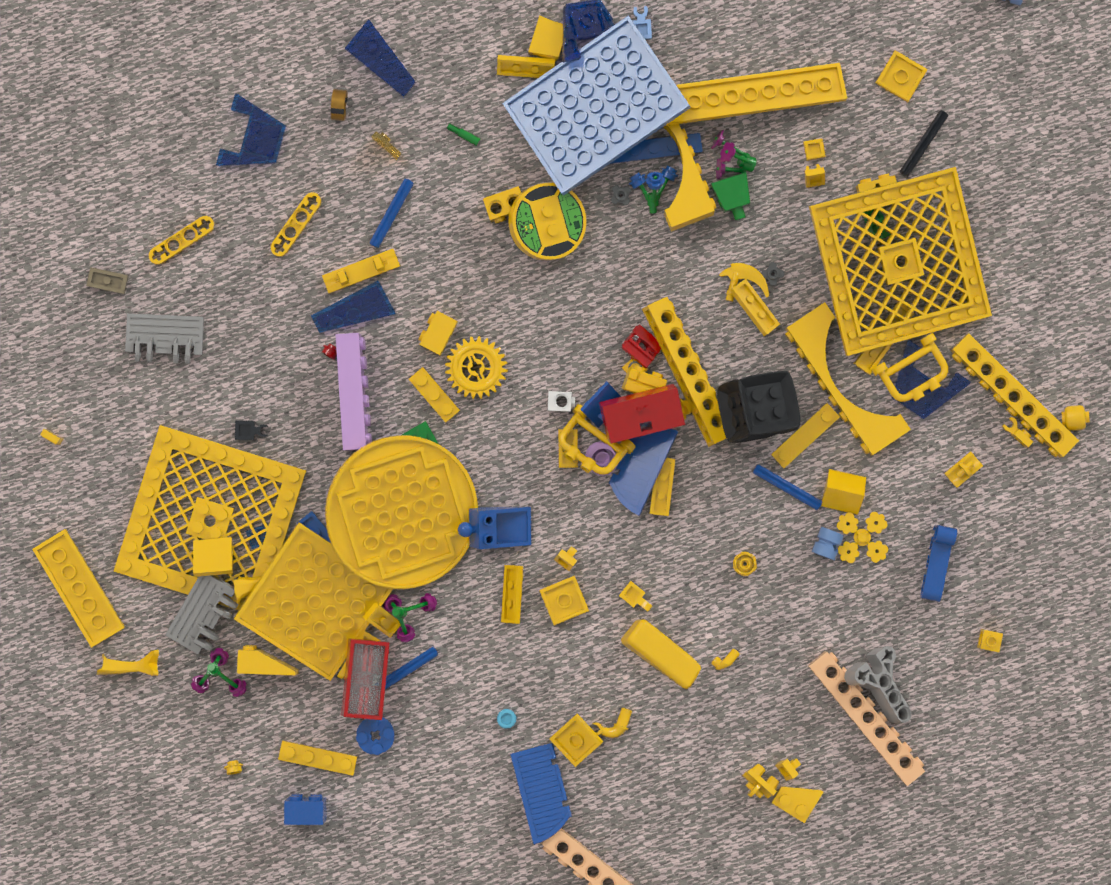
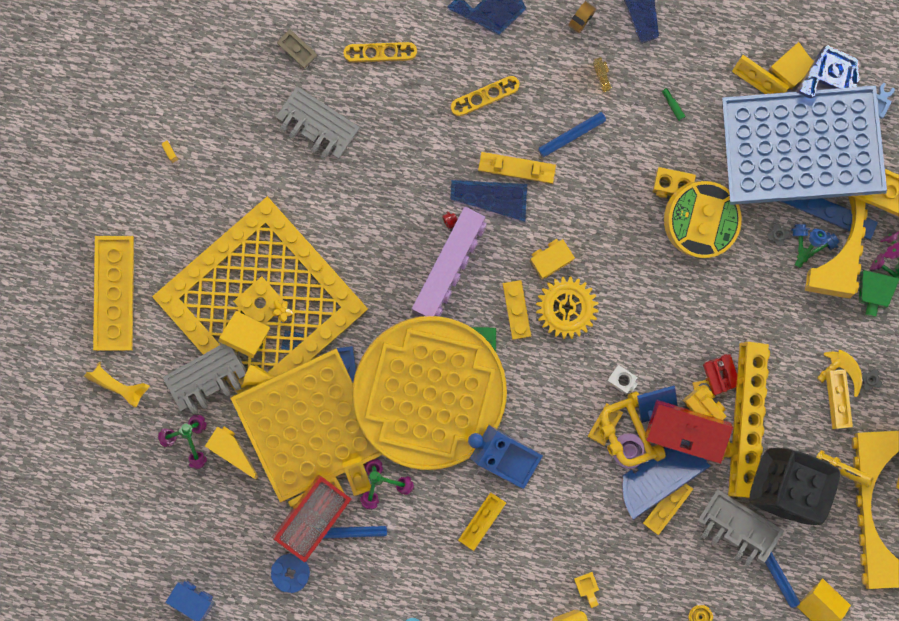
camera: 30 degrees right, 5 degrees down
yellow plate [224,760,243,775] -> none
black plate [235,421,269,440] -> none
yellow plate [278,740,358,776] -> none
yellow plate [539,575,589,625] -> none
yellow tile [554,546,577,571] -> none
yellow plate [771,403,840,469] -> none
none -> yellow plant [272,301,293,323]
none -> light grey hinge [697,489,784,567]
none -> yellow pin [816,450,874,488]

